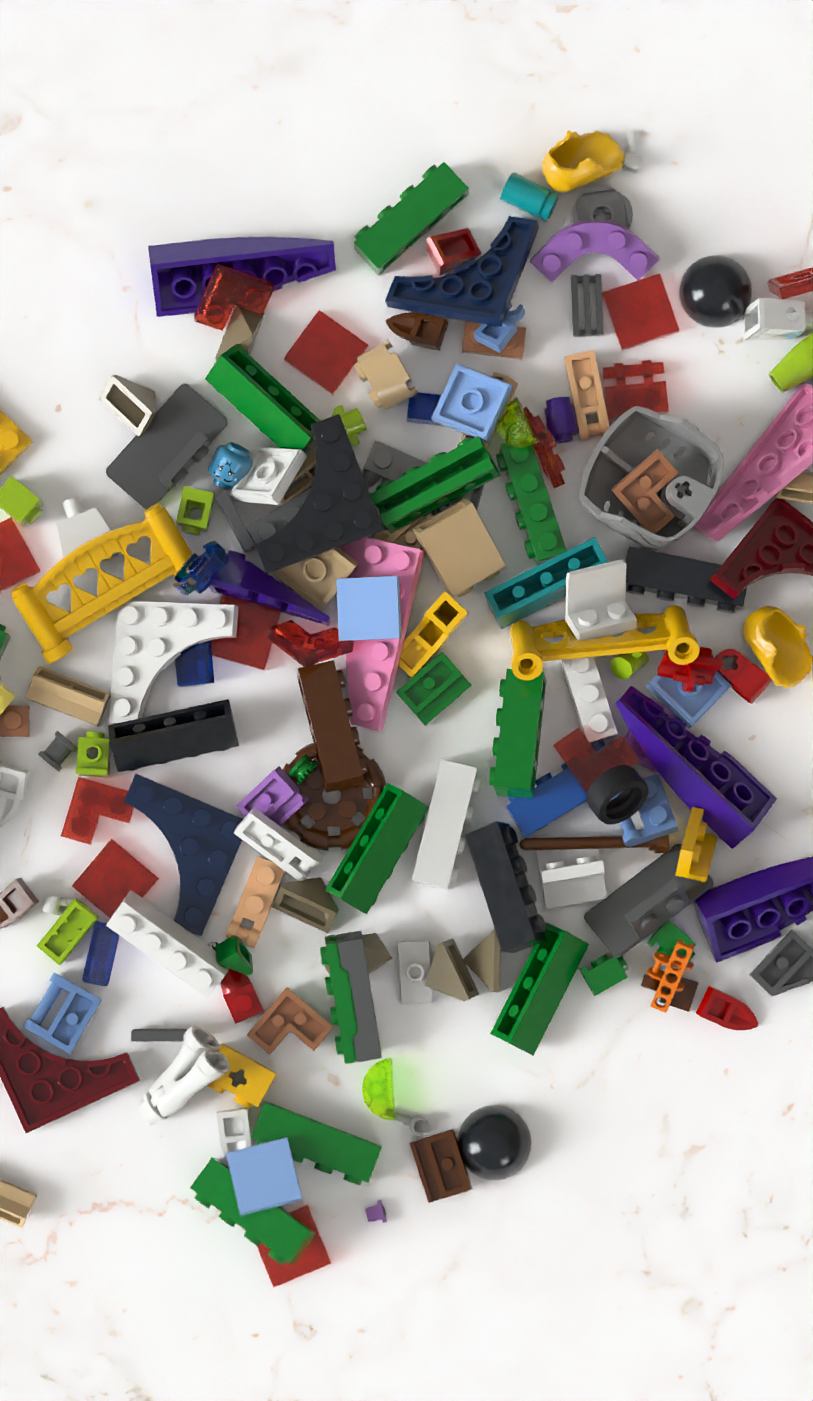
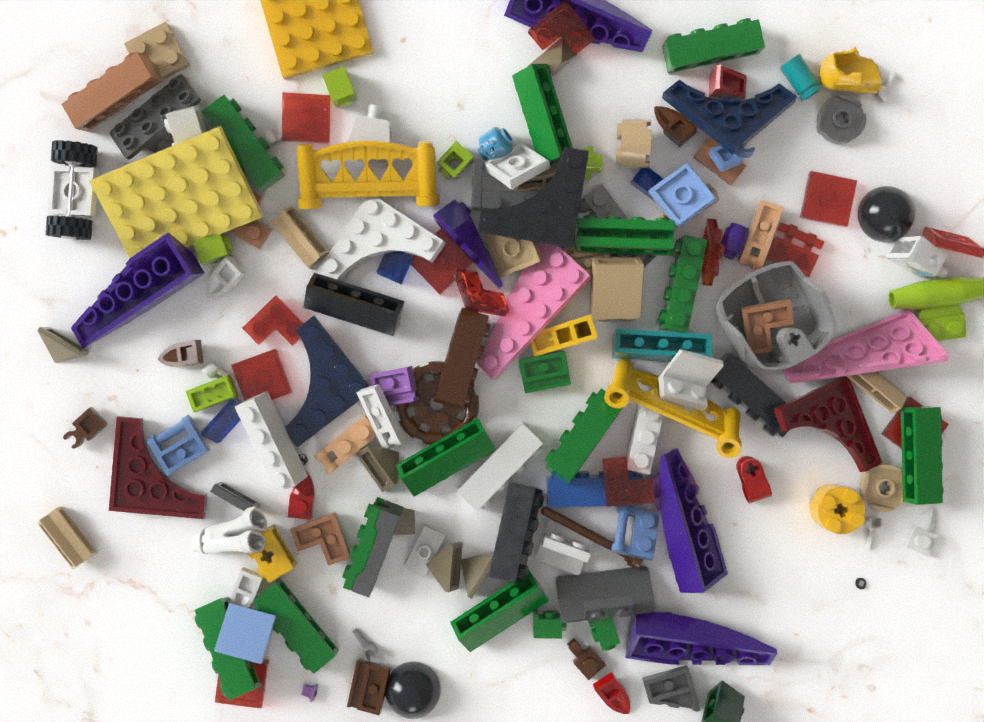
camera: 30 degrees right, 5 degrees up
dark grey bush [38,731,78,772] -> none
lime brick [75,732,111,778] -> none
dark tan slope [99,375,156,437] -> none
dark grey bracket [105,383,228,510] -> none
clear blue plate [173,541,230,596] -> none
green slope [215,935,253,975] -> none
clear red tile [283,310,369,395] -> none
green bush [288,754,318,784] -> none
light blue tile [336,576,402,641] -> none
clear neon green plate [362,1058,396,1121] -> none
clear neon green plate [497,397,537,448] -> none
medium lavender plate [530,220,660,283] -> none
dark grey tile [570,274,604,337] -> none
black tyre [586,765,649,824] -> none
lime piece [611,652,649,679] -> none
light blue tile [645,671,732,729] -> none
orange piece [647,939,695,1013] -> none
red hips [657,647,720,692] -> none
yellow bracket [676,807,717,882] -> none
yellow piece [742,605,813,688] -> none

